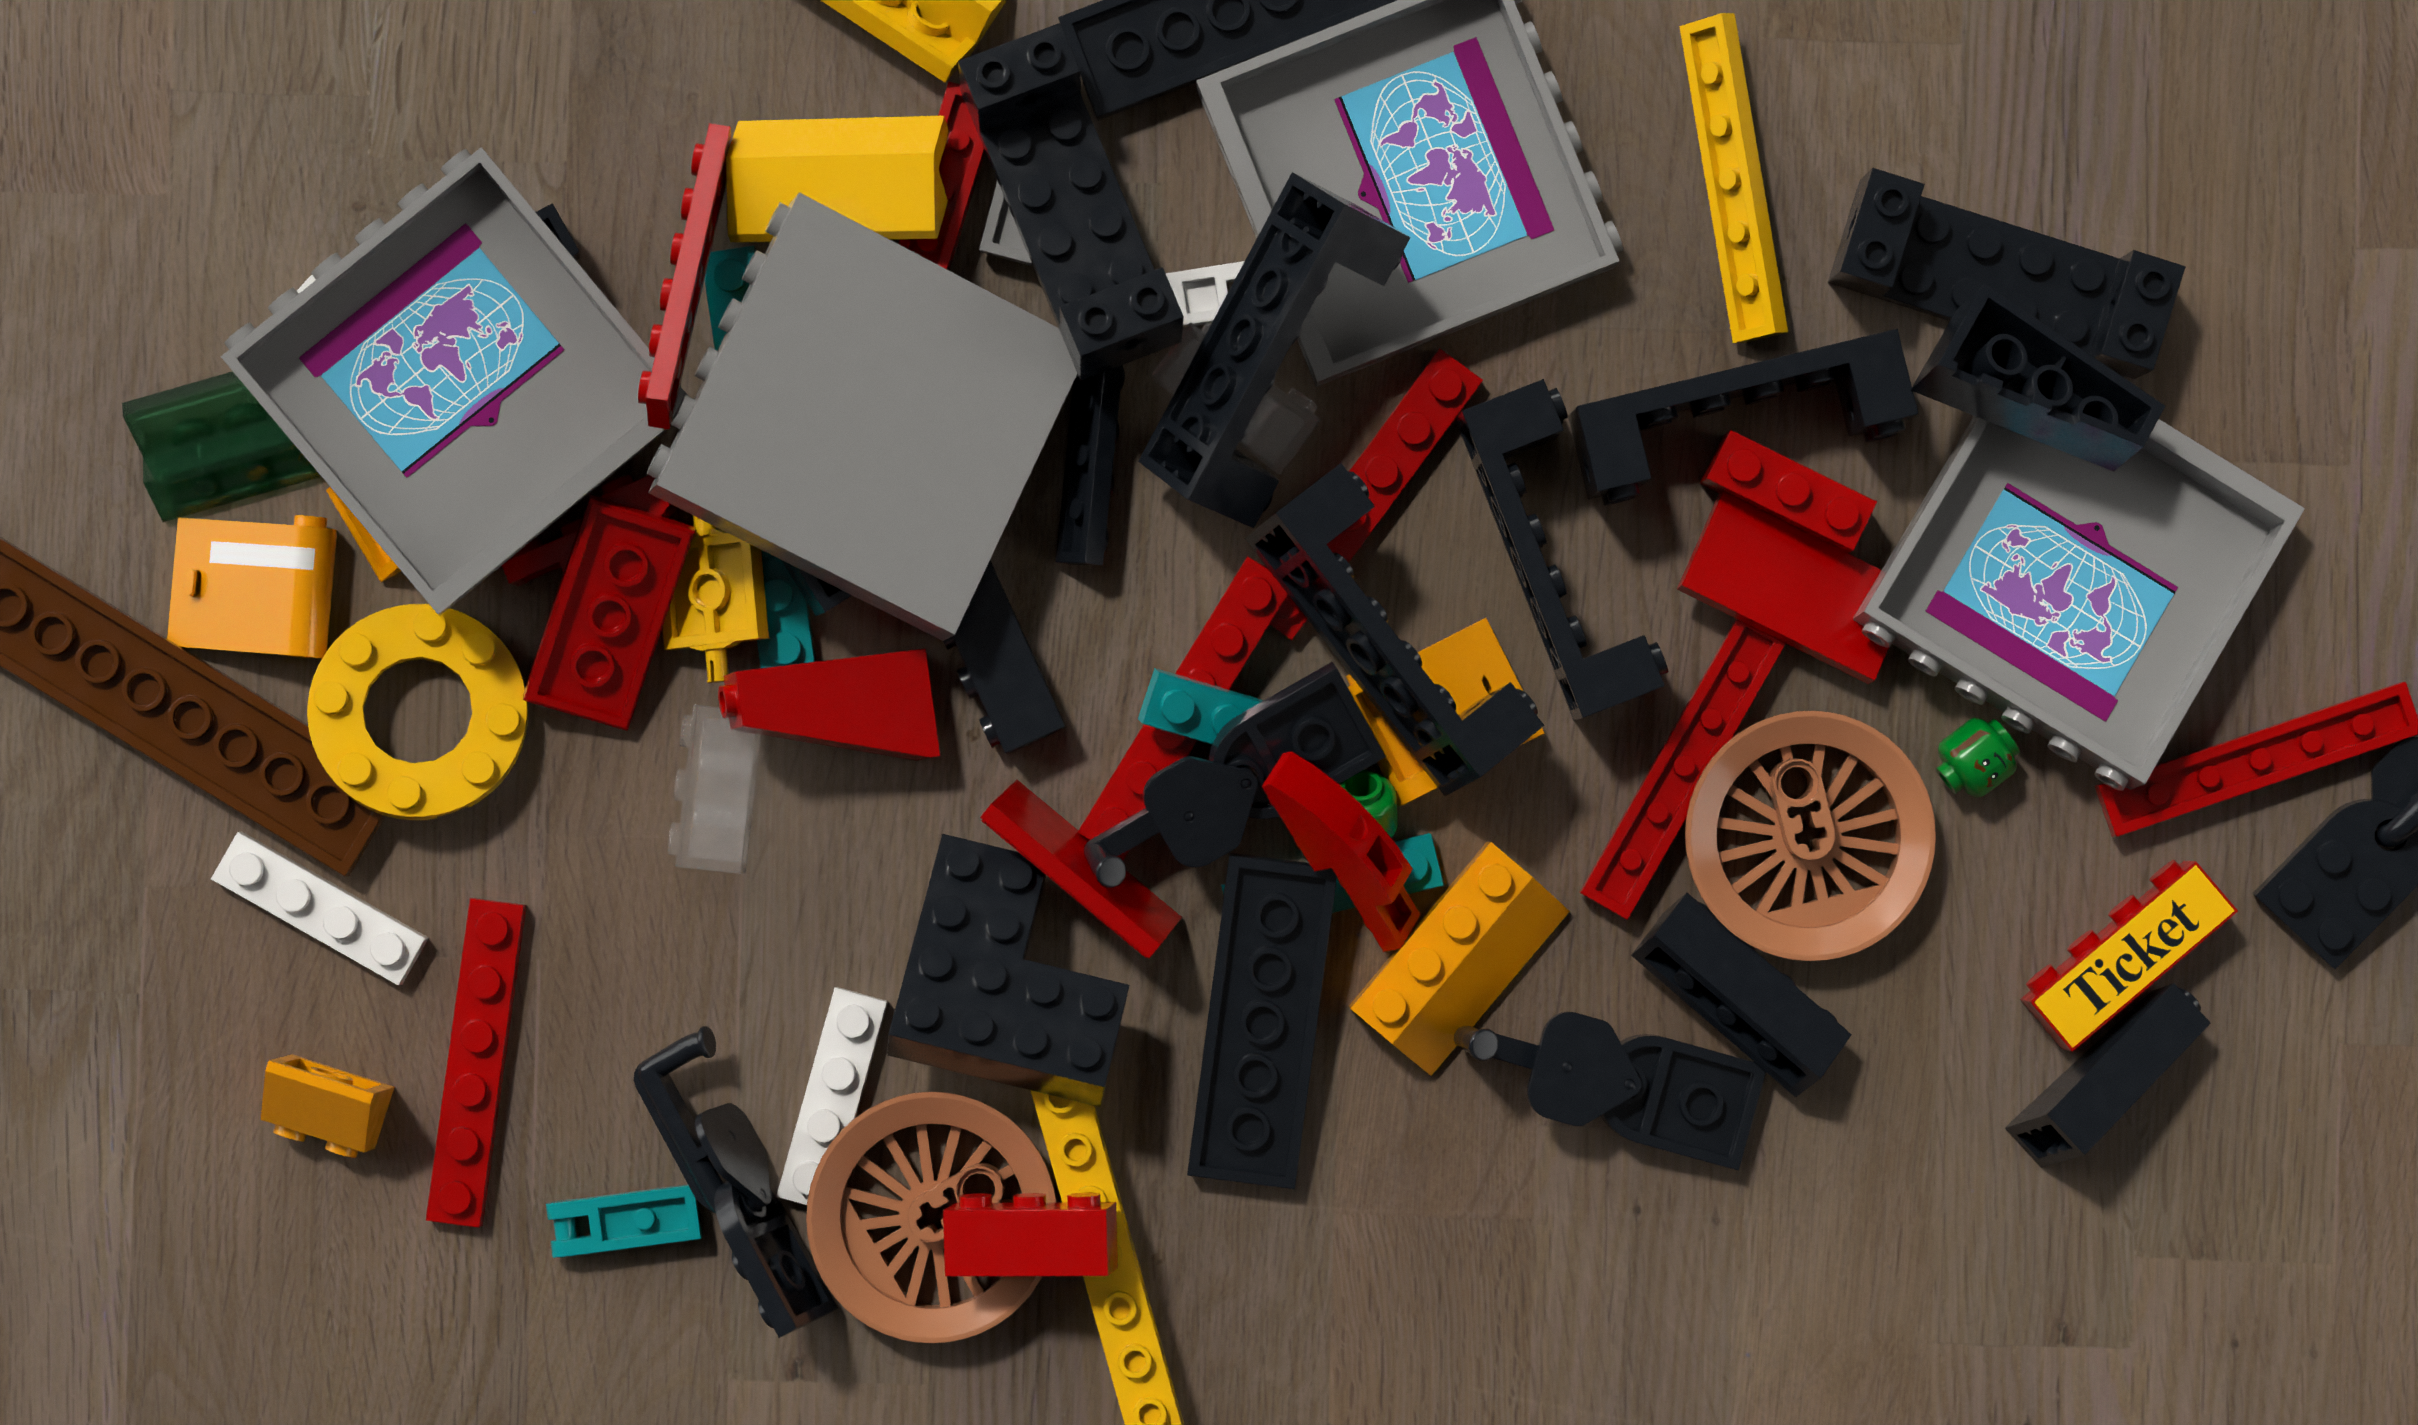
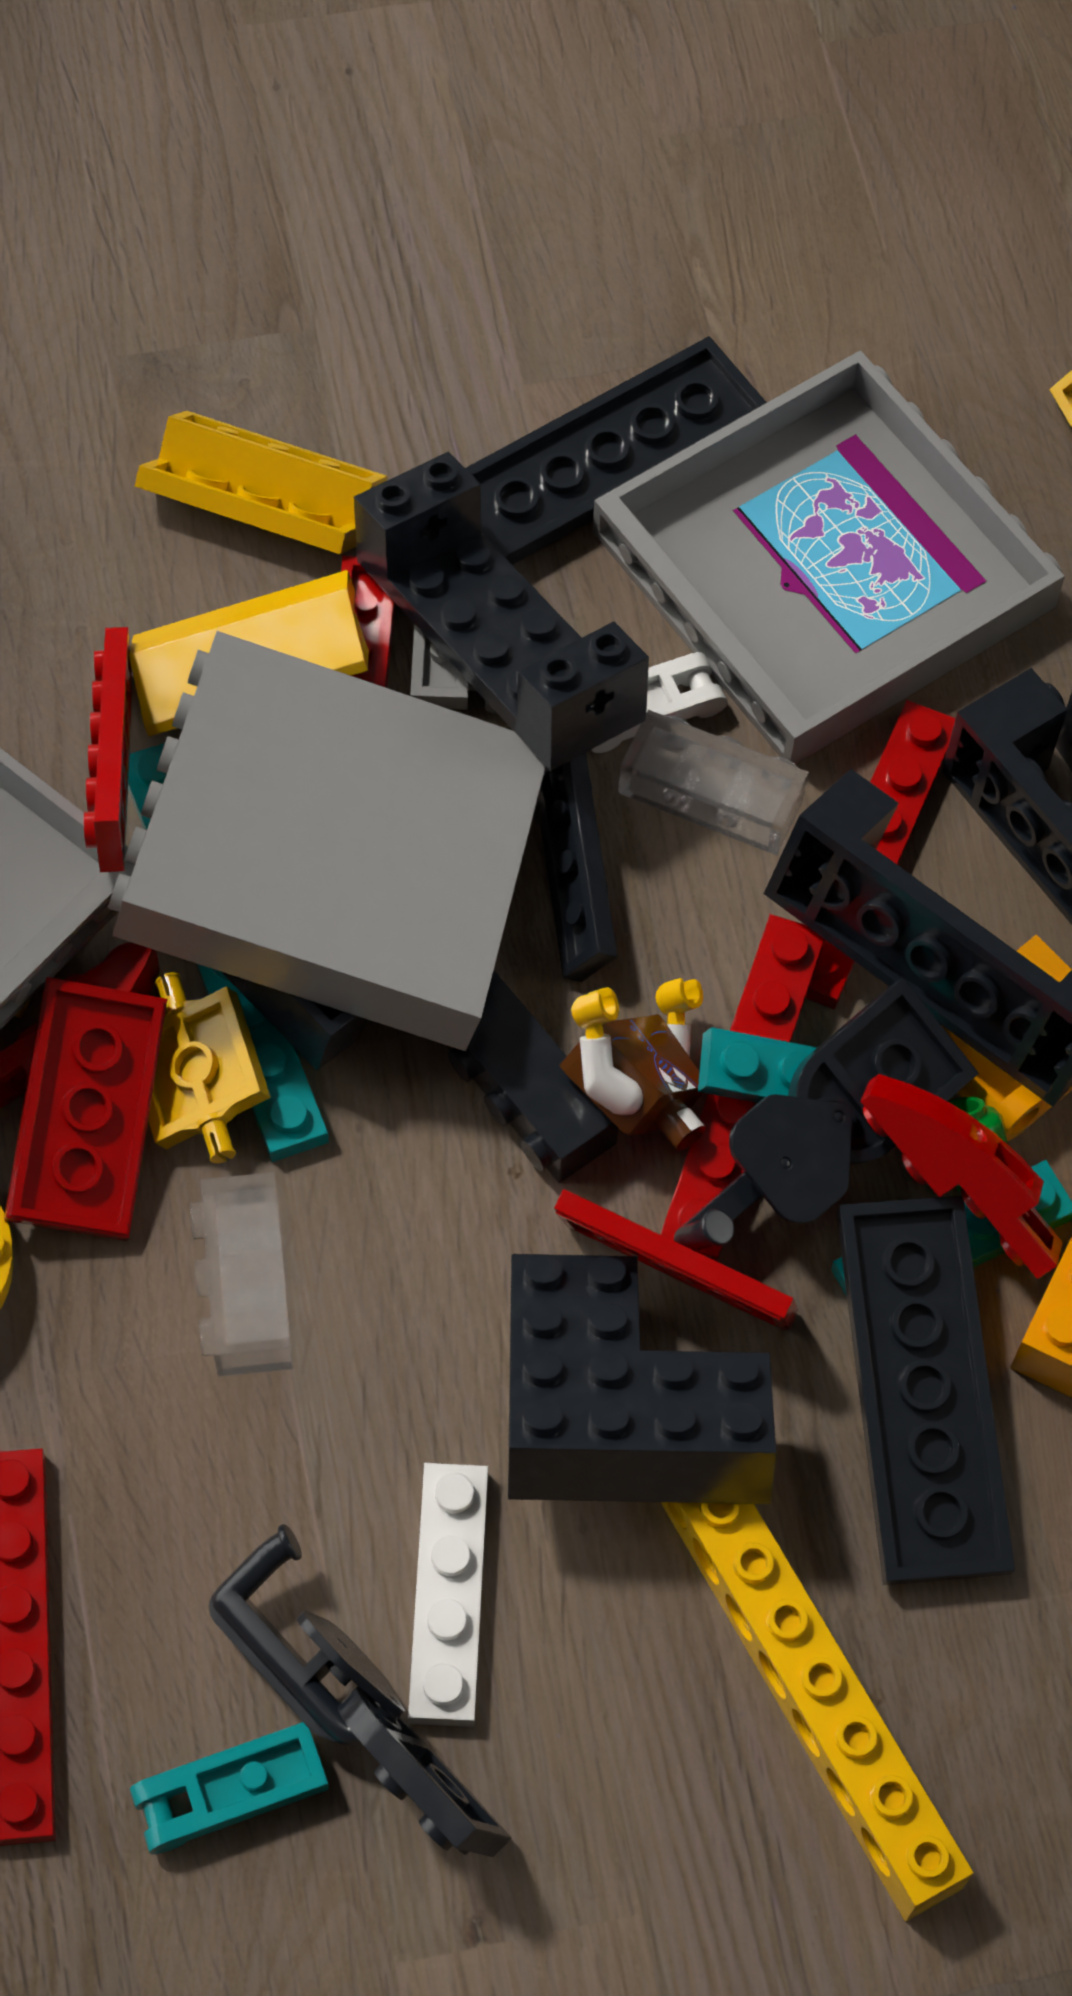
camera: 15 degrees left, 25 degrees down
red slope [718,648,940,761] -> none
nougat piece [806,1092,1056,1343] -> none
red brick [943,1193,1118,1276] -> none
black plate [1138,172,1411,528] -> none
none -> torso [559,978,706,1151]

